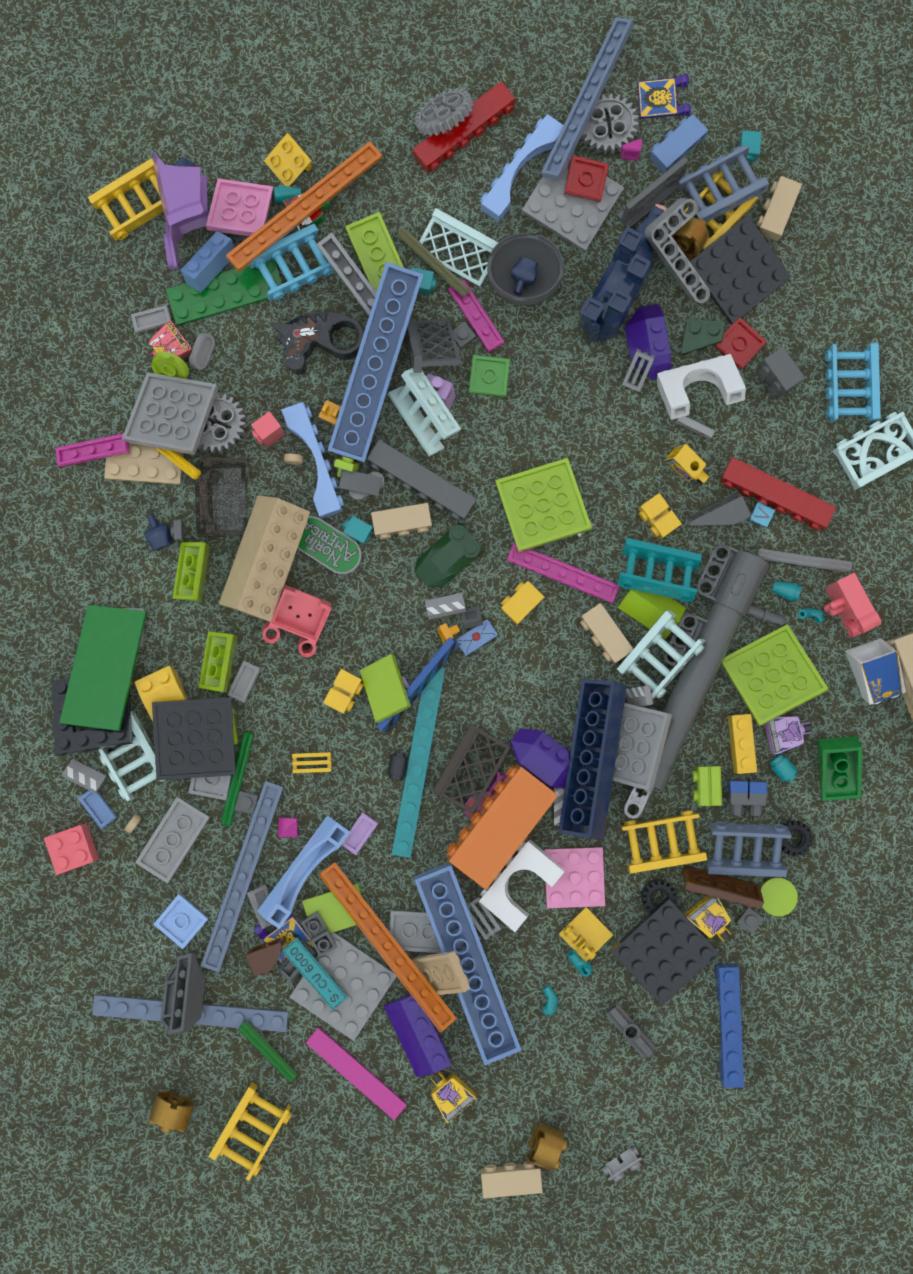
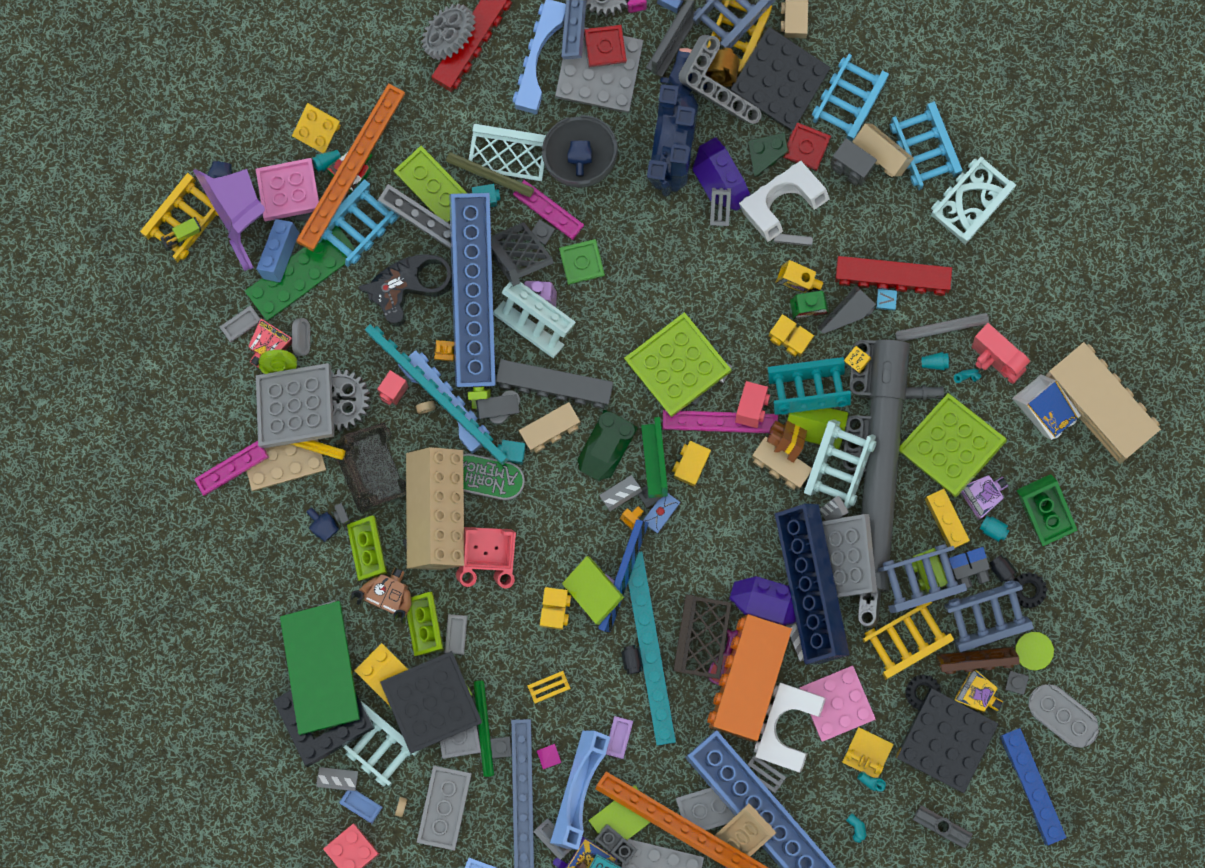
camera: 20 degrees left, 5 degrees down
none -> lime piece [161,217,201,251]
none -> nougat torso [351,568,412,624]
none -> teal plate [365,324,508,465]
none -> green fence [641,417,668,498]
none -> coral brick [735,381,770,428]
none -> dark orange hips [767,420,807,463]
none -> green torso [790,291,829,319]
none -> medium azure fence [812,54,889,142]
none -> yellow tile [844,346,872,373]
none -> tan brick [852,123,914,177]
none -> sand blue fence [877,544,967,613]
none -> black brick [989,554,1017,583]
none -> light grey tile [1028,684,1099,748]

